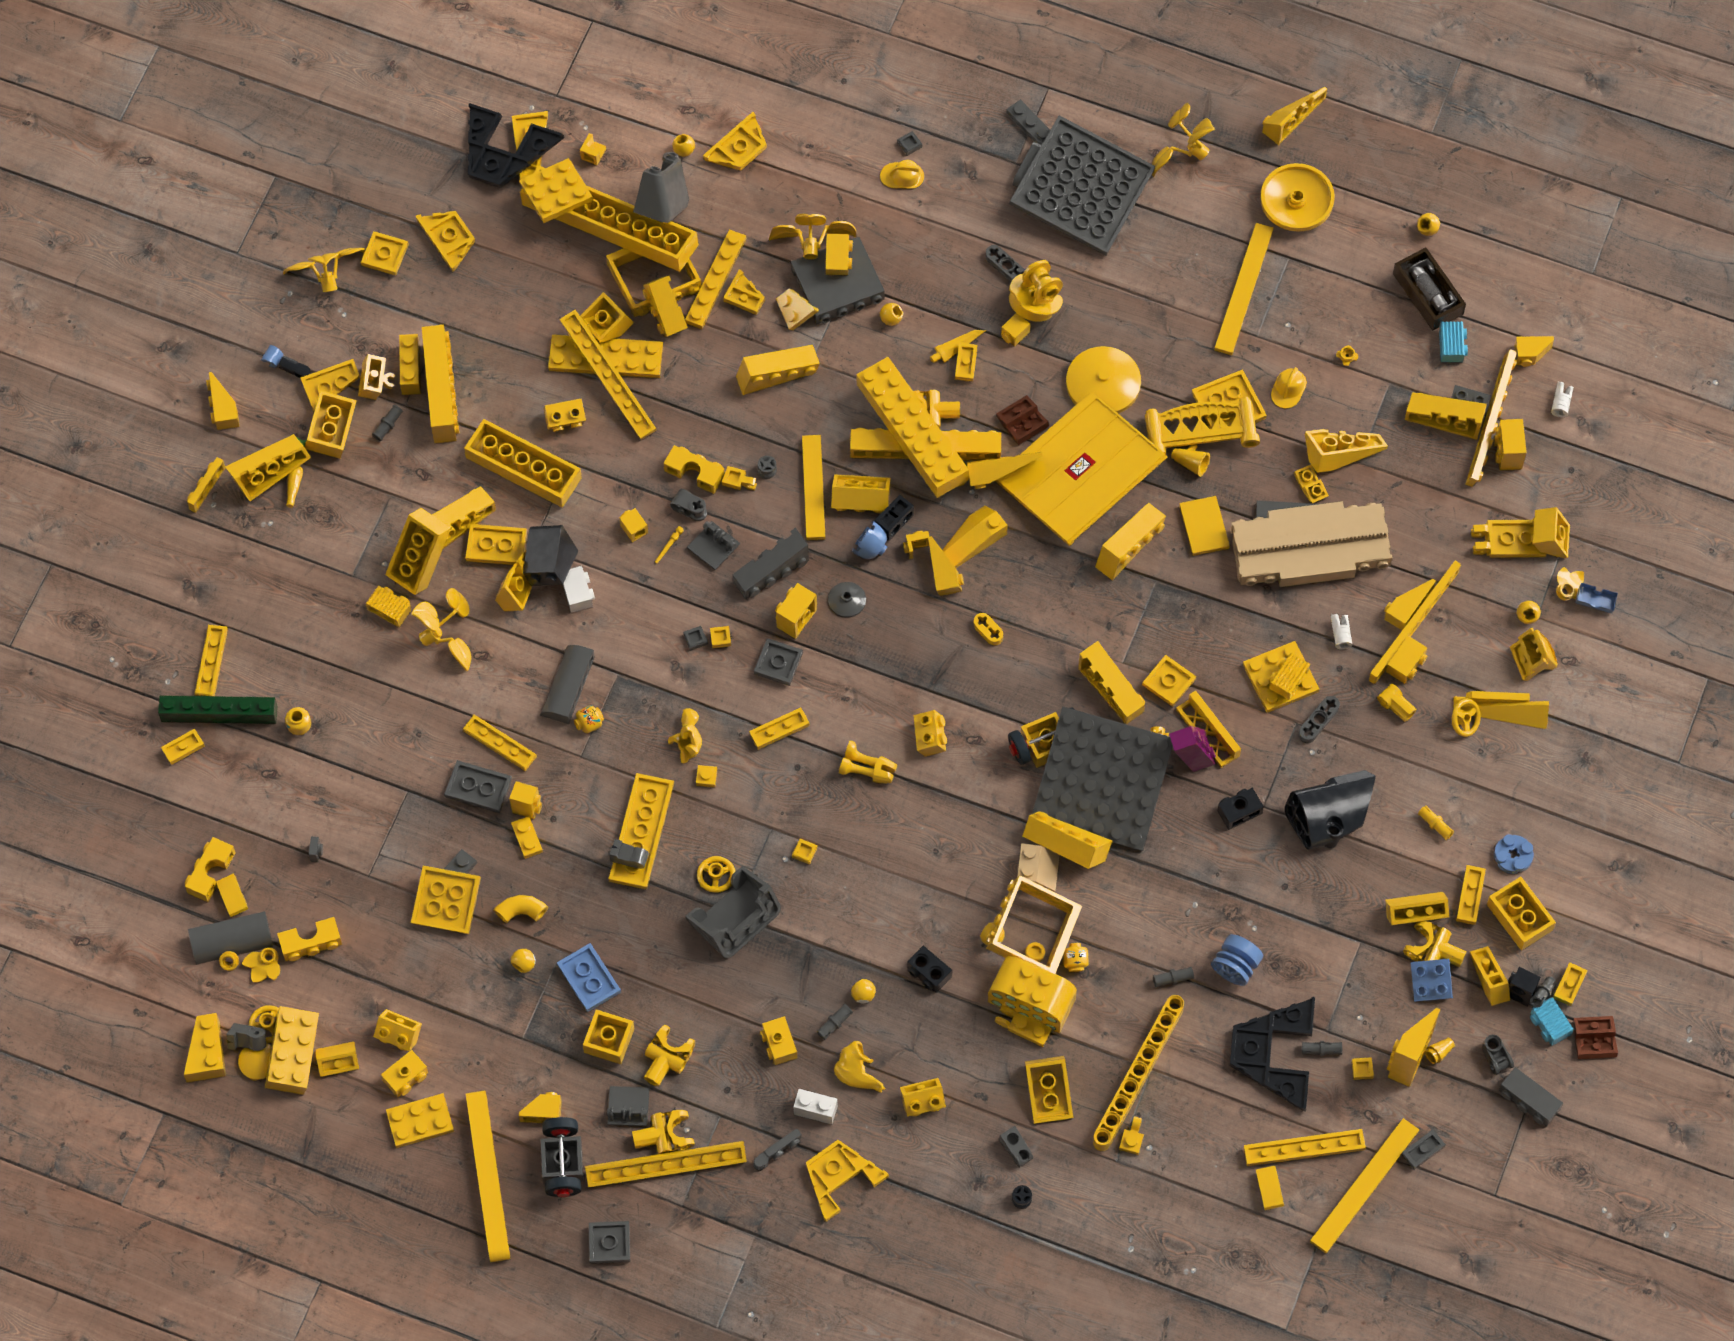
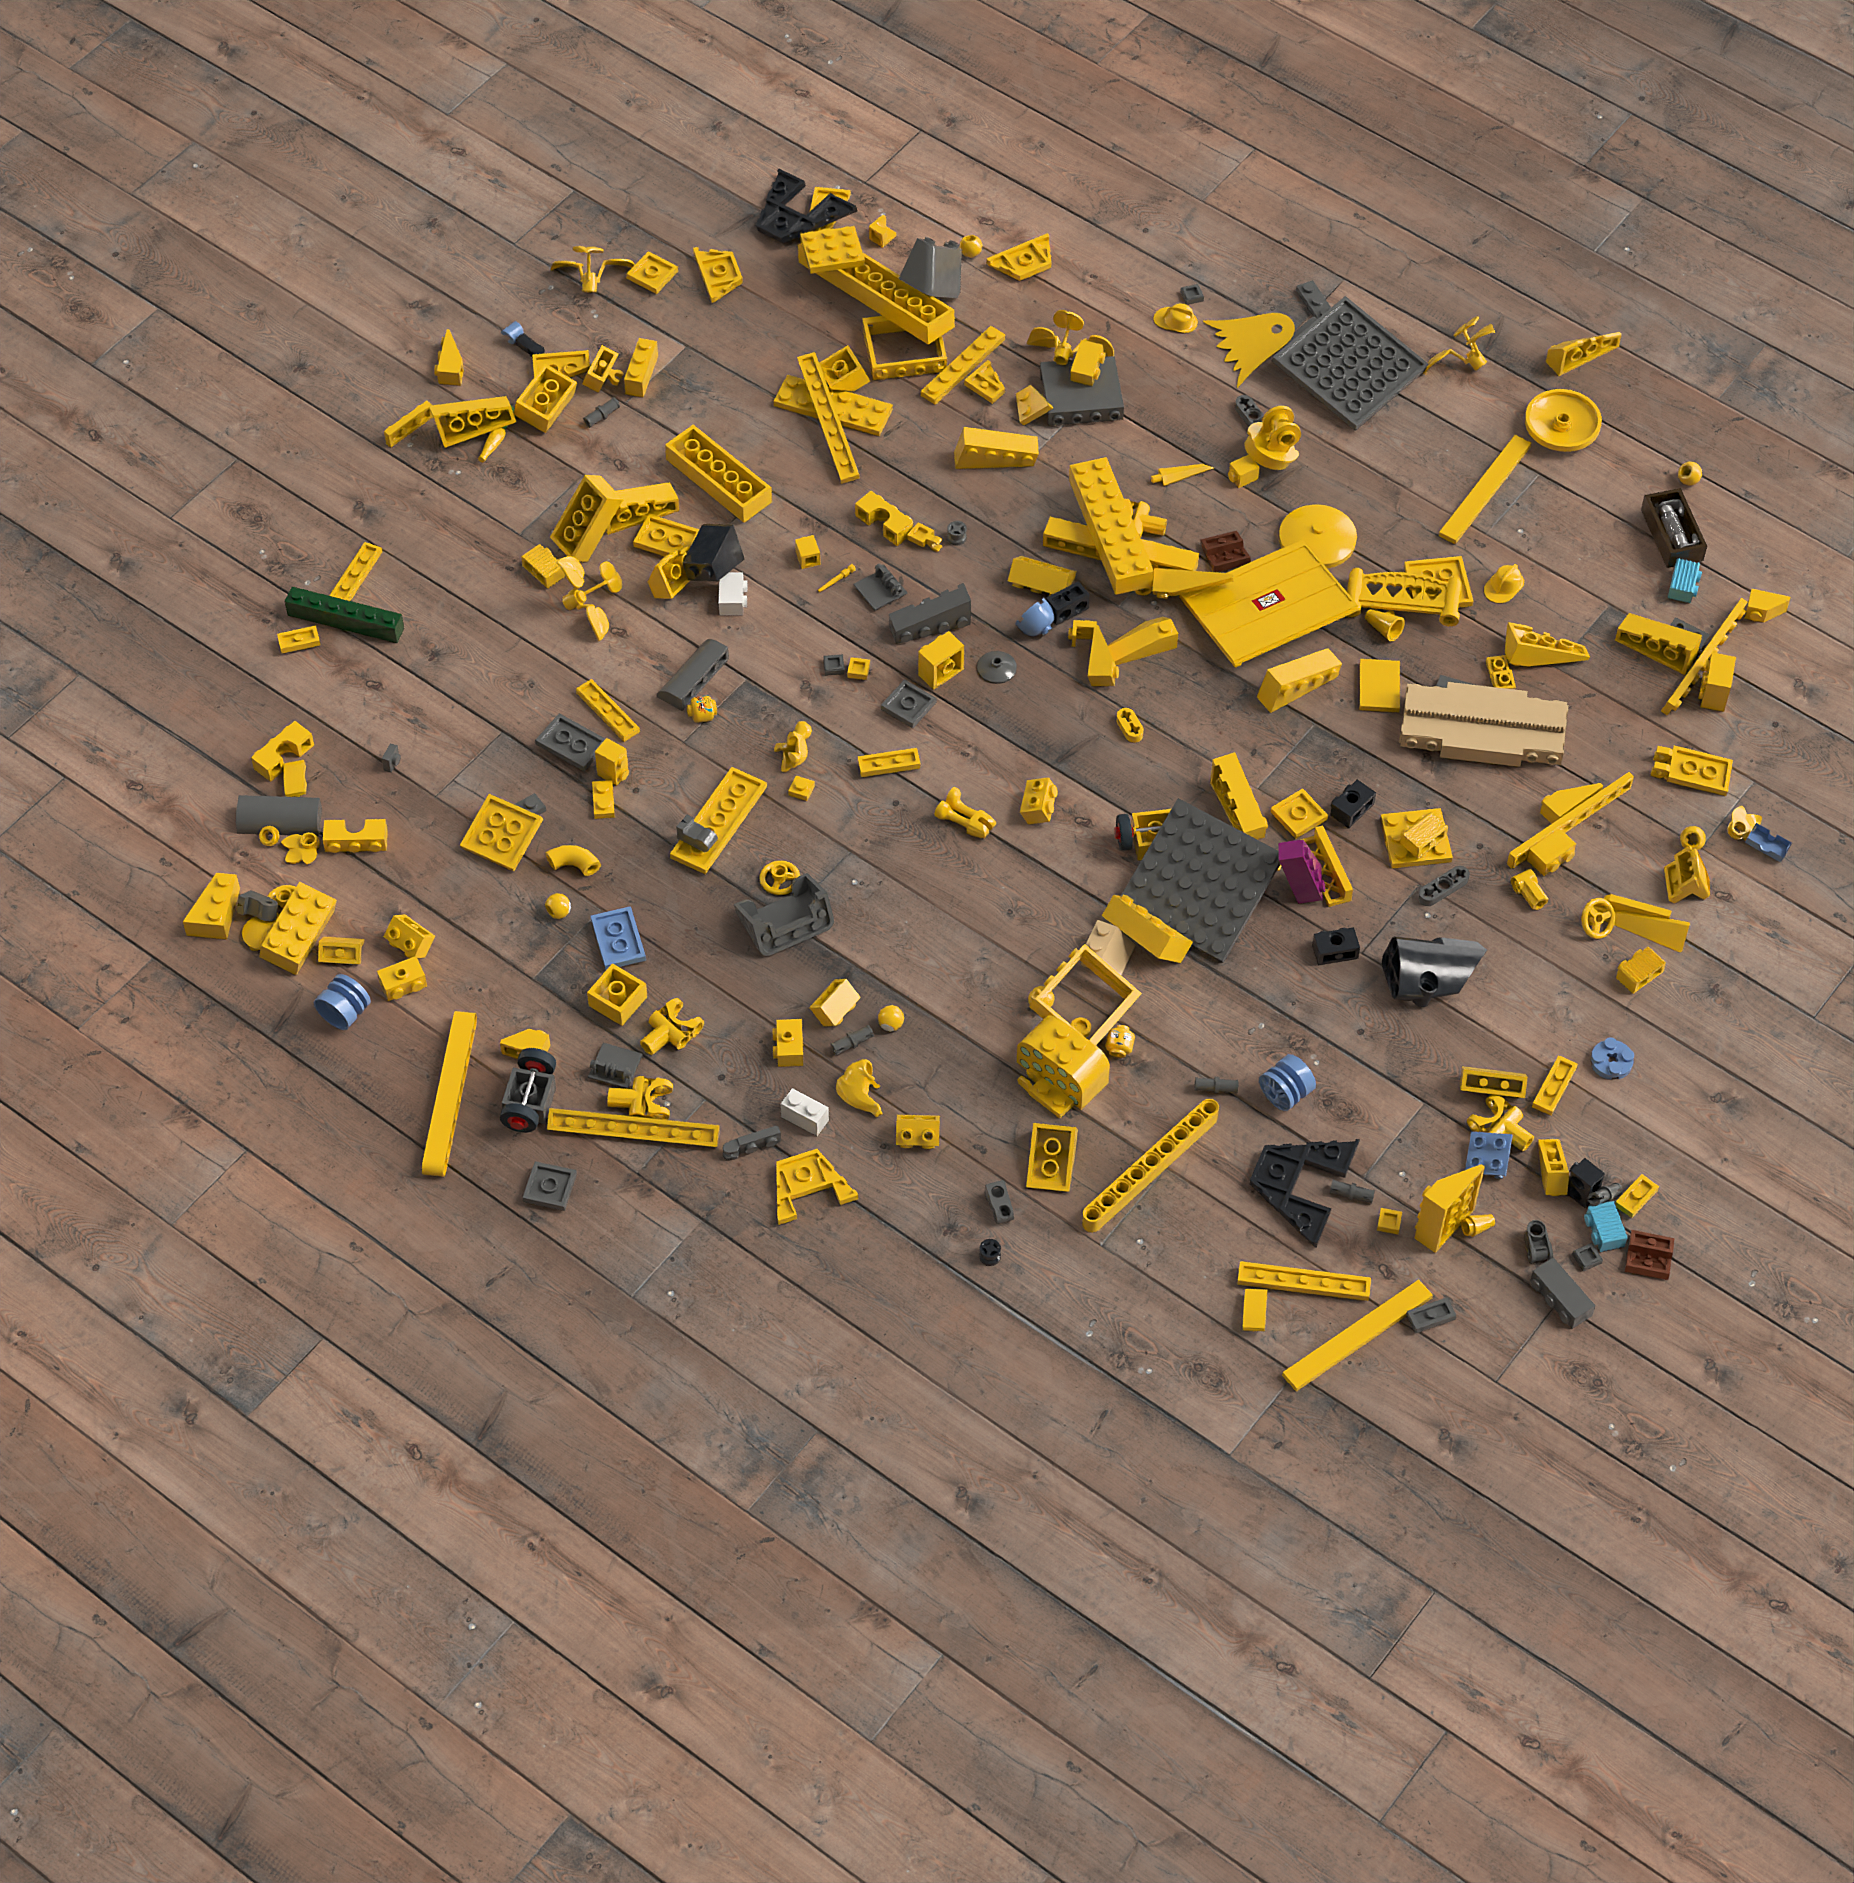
camera: 15 degrees right, 10 degrees down
yellow head [285,707,311,735] -> none
yellow plate [386,1093,454,1148] -> none
yellow brick [421,325,460,443] -> none
yellow brick [543,398,586,432] -> none
yellow wedge [642,276,688,337] -> none
dark grey piece [670,489,707,521] -> none
yellow tile [792,839,818,865] -> none
yellow tile [802,435,825,540] -> none
yellow piece [880,303,903,326] -> none
black brick [907,945,953,993] -> none
yellow plate [955,343,978,382] -> none
yellow plate [1119,1117,1144,1155] -> none
white hinge [1331,614,1352,650] -> none
yellow plate [1336,345,1358,366] -> none
yellow pin [1418,805,1454,840] -> none
yellow brick [1487,876,1556,951] -> none
yellow slope [1531,507,1570,558] -> none
white hinge [1551,381,1574,418] -> none
none -> medium blue wheel [314,974,371,1030]
none -> yellow brick [809,979,860,1026]
none -> yellow piece [1203,313,1295,388]
none -> black brick [1330,779,1376,828]
none -> dark grey tile [1572,1243,1603,1272]
none -> yellow brick [1616,946,1666,994]

